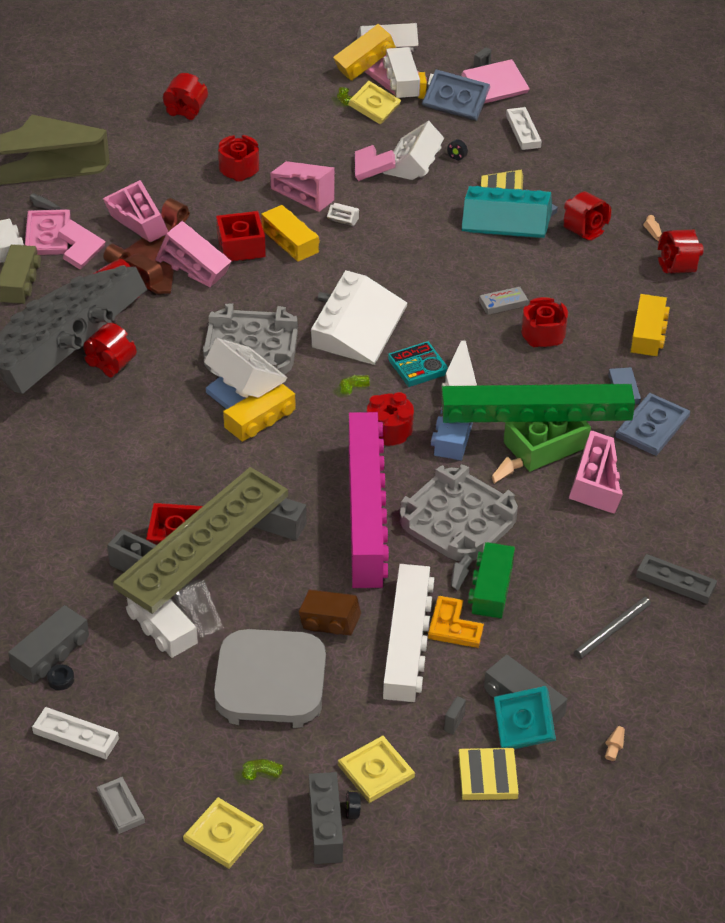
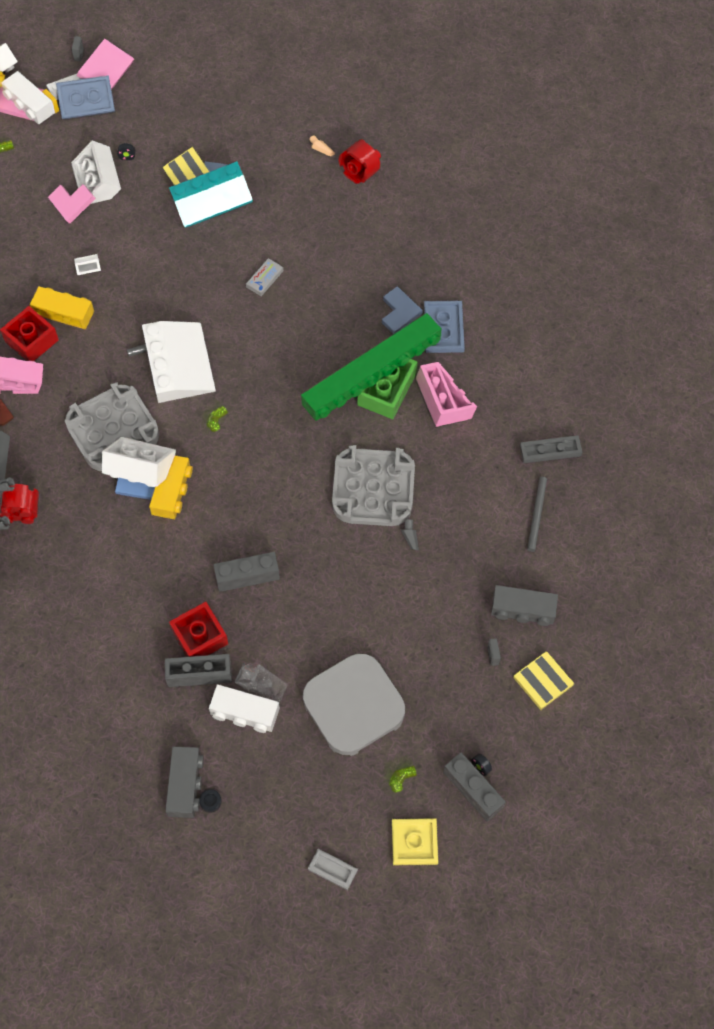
camera: 35 degrees left, 20 degrees up
white plate [32,707,119,759] -> none
olive plate [113,467,288,614] -> none
bright pink wedge [270,161,334,212] -> none
reddish brown brick [299,590,361,636] -> none
light yellow tile [338,736,415,803] -> none
light yellow tile [348,81,401,124] -> none
dark pink brick [348,412,389,588] -> none
red brick [367,392,414,446] -> none
white brick [383,564,434,702] -> none
tile [388,341,449,387] -> none
light orange tile [428,596,484,648] -> none
medium blue brick [431,407,473,460] -> none
white slope [442,341,477,386] -> none
green brick [468,542,515,619] -> none
light nougat bar [492,457,523,484] -> none
teal tile [494,686,556,749] -> none
white plate [506,107,542,150] -> none
red brick [521,297,568,347] -> none
red brick [564,191,611,240] -> none
light nougat bar [605,726,625,761] -> none
yellow brick [631,294,670,356] -> none

